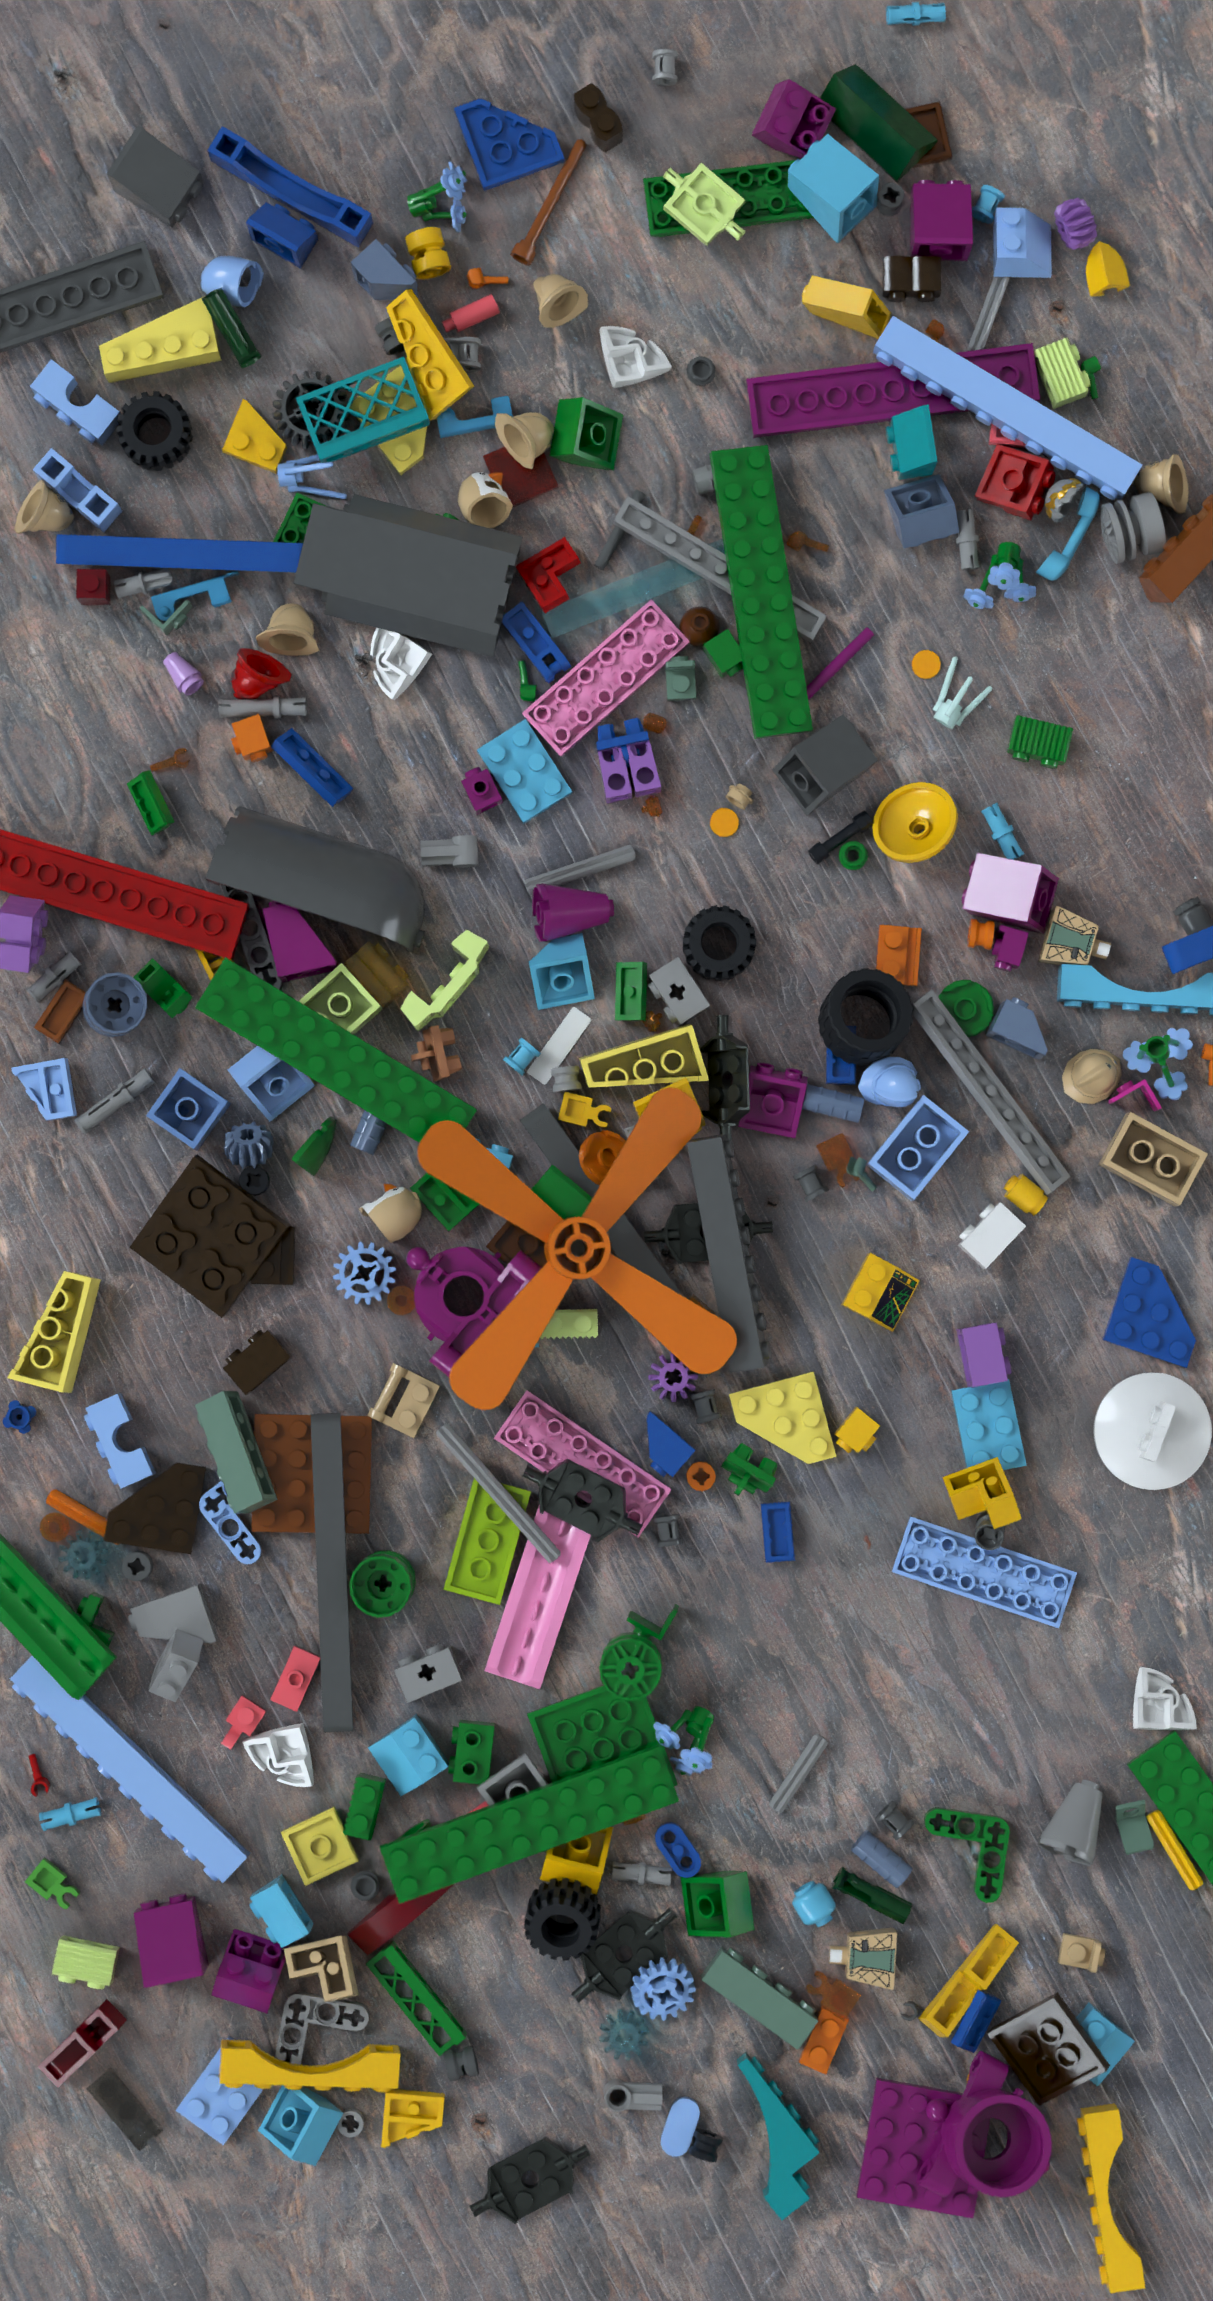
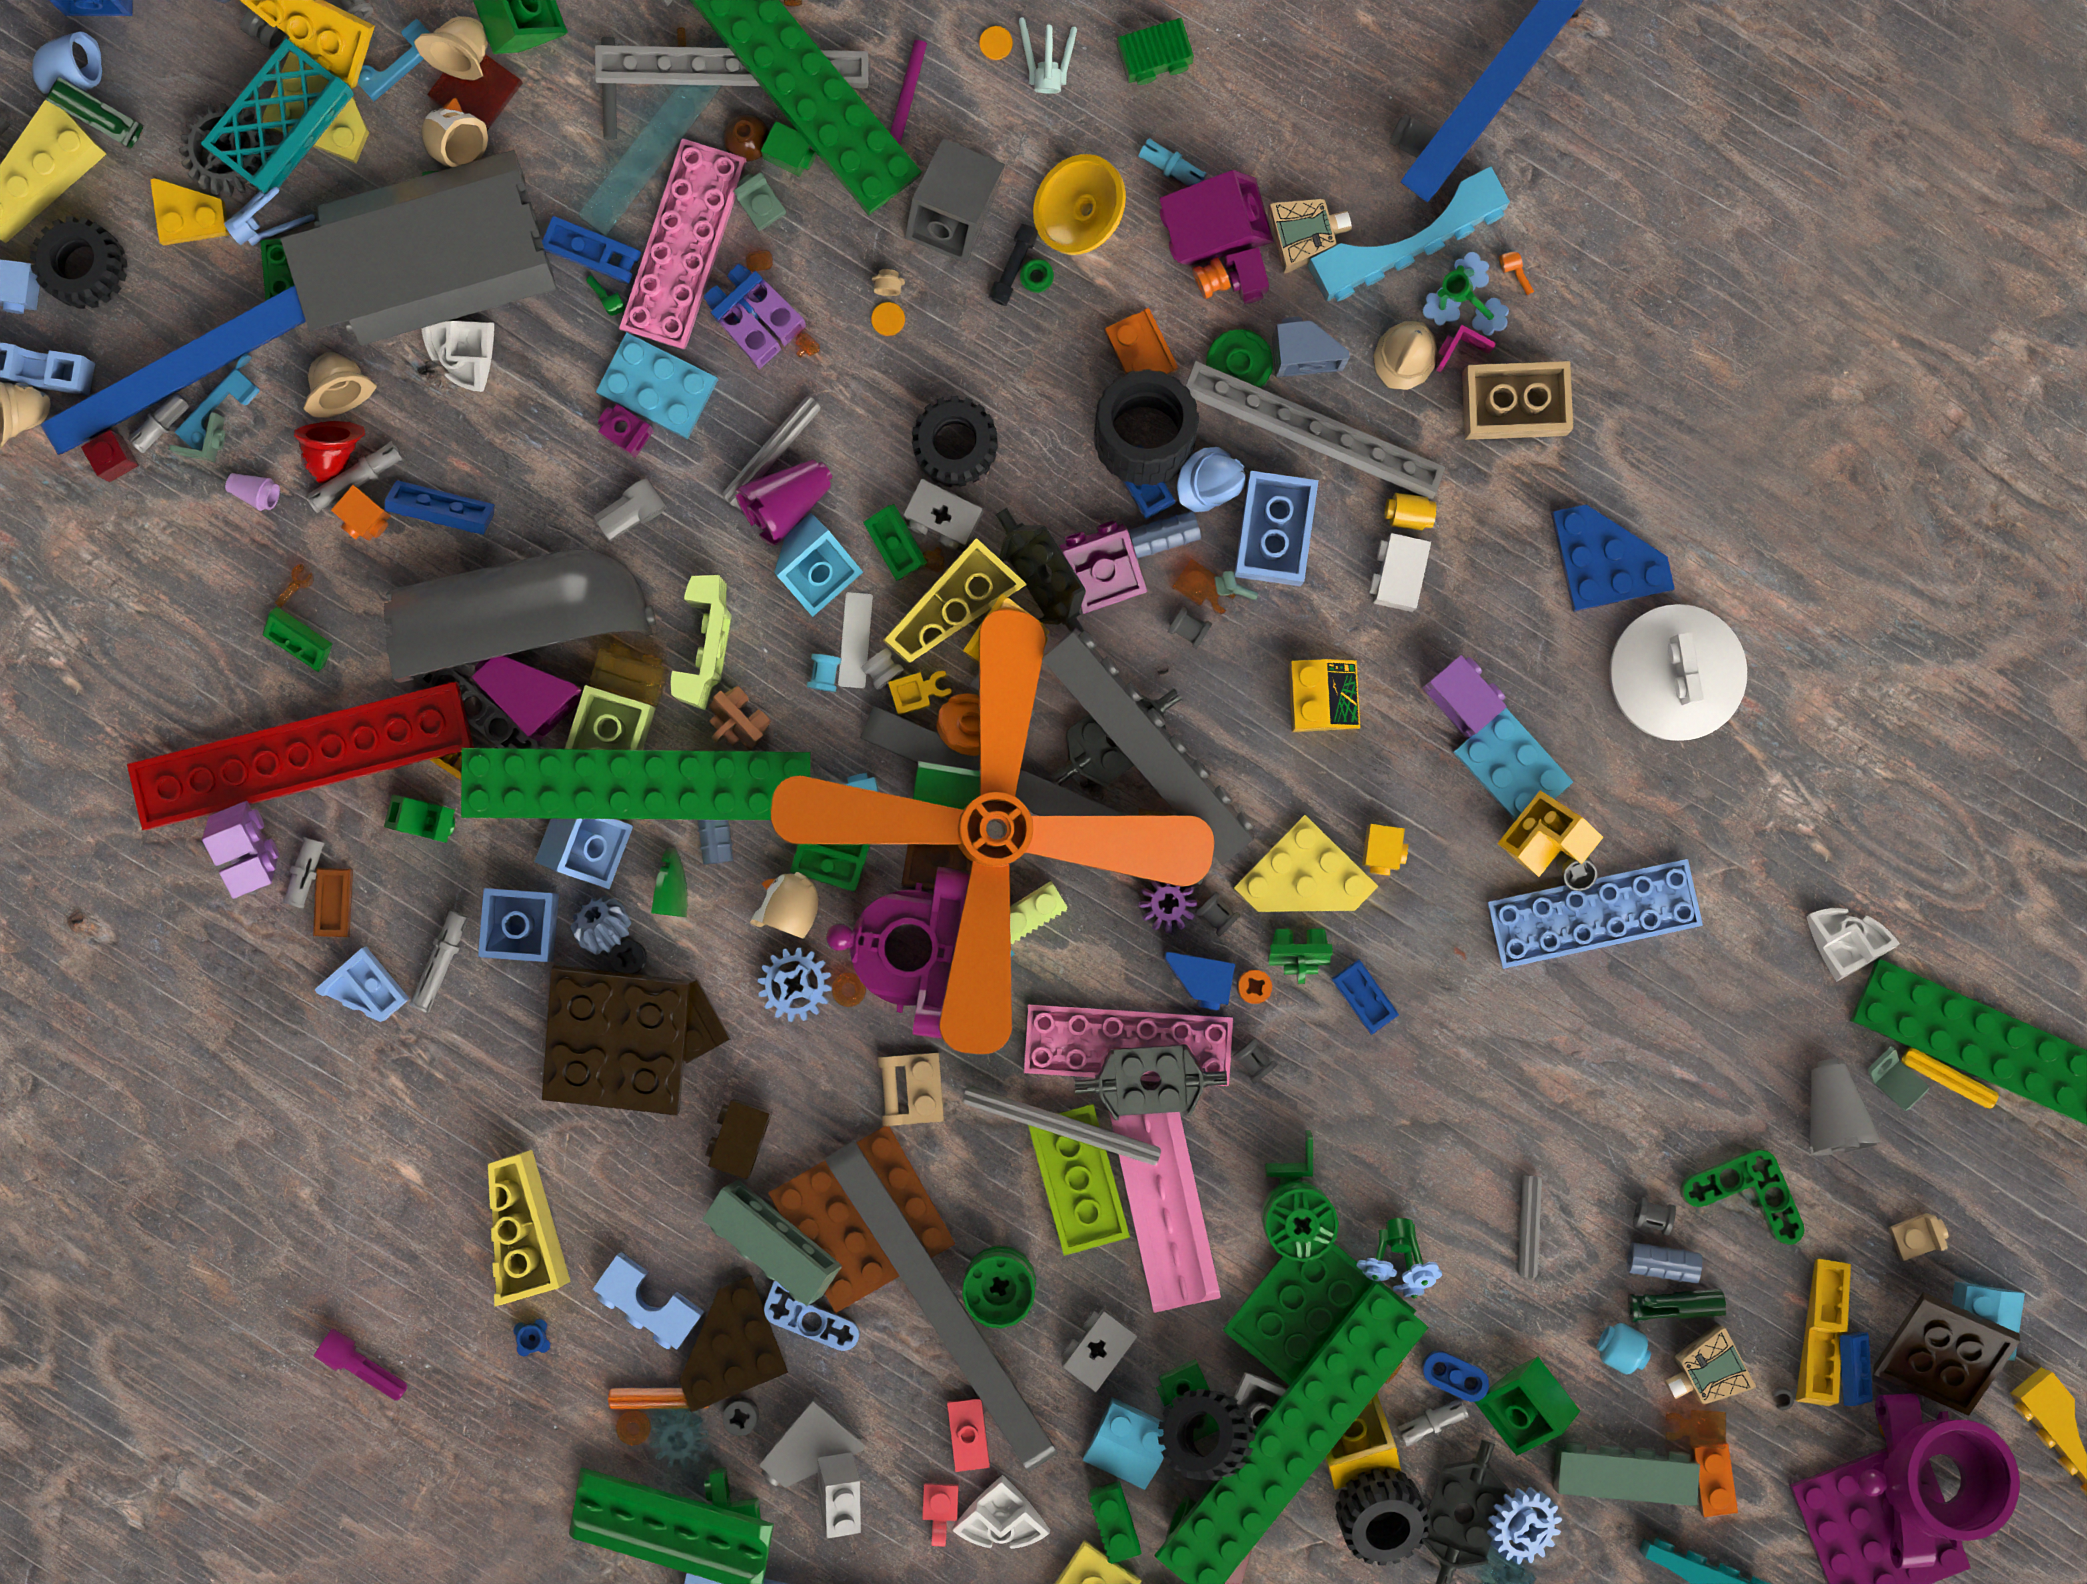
camera: 30 degrees left, 0 degrees up
sand blue wheel [82,972,147,1037] -> none
red plate [516,537,580,613] -> none
none -> black tyre [1158,1389,1255,1481]

